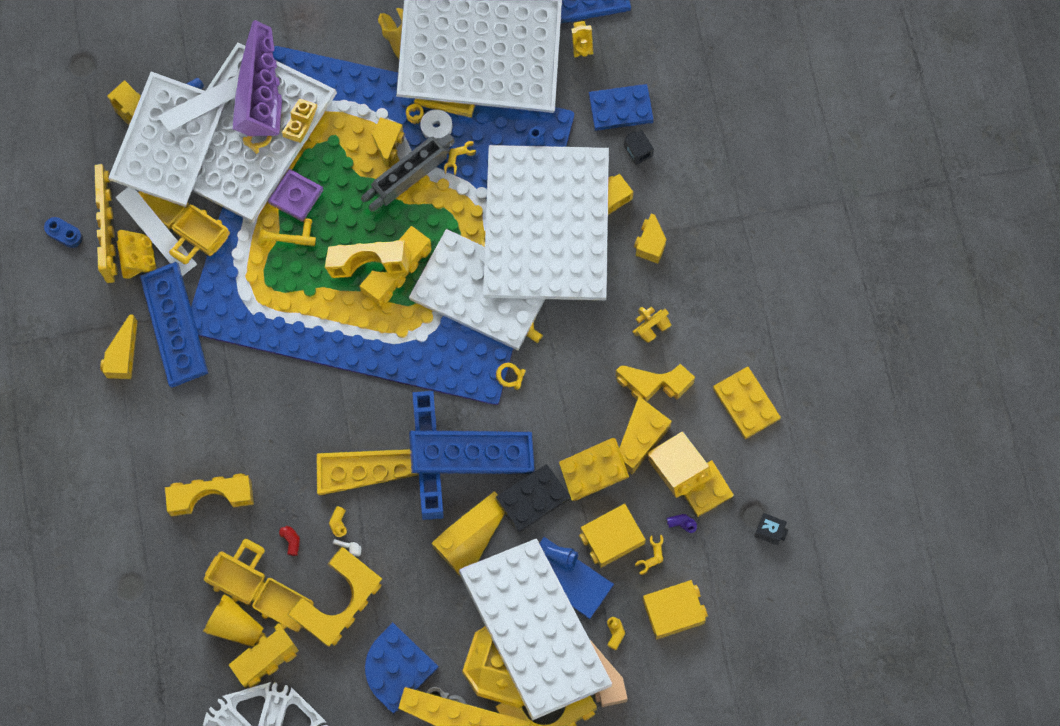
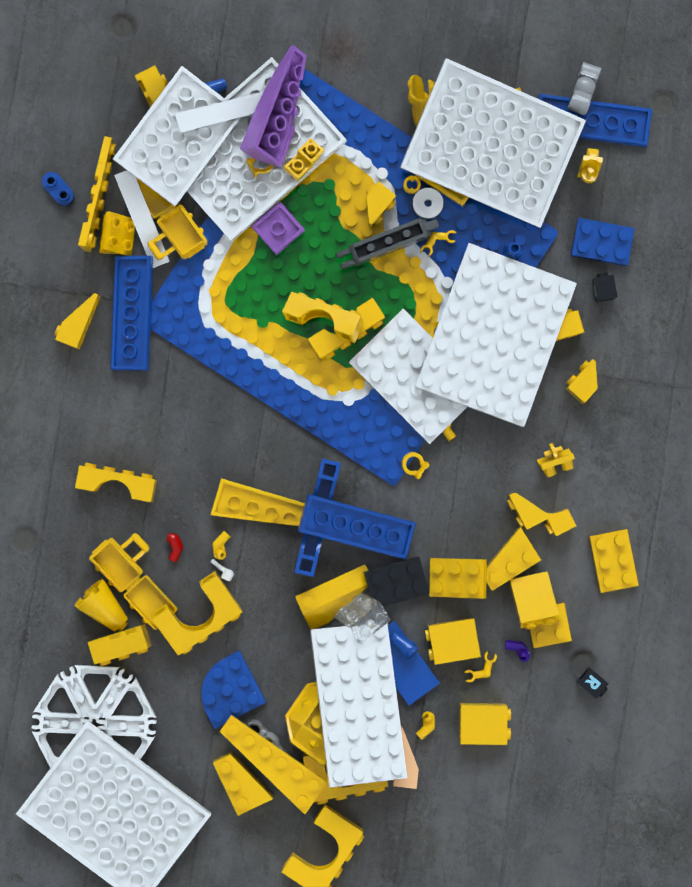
camera: 10 degrees right, 15 degrees up
yellow piece [259,219,316,246] -> none
none -> clear bracket [334,594,391,644]

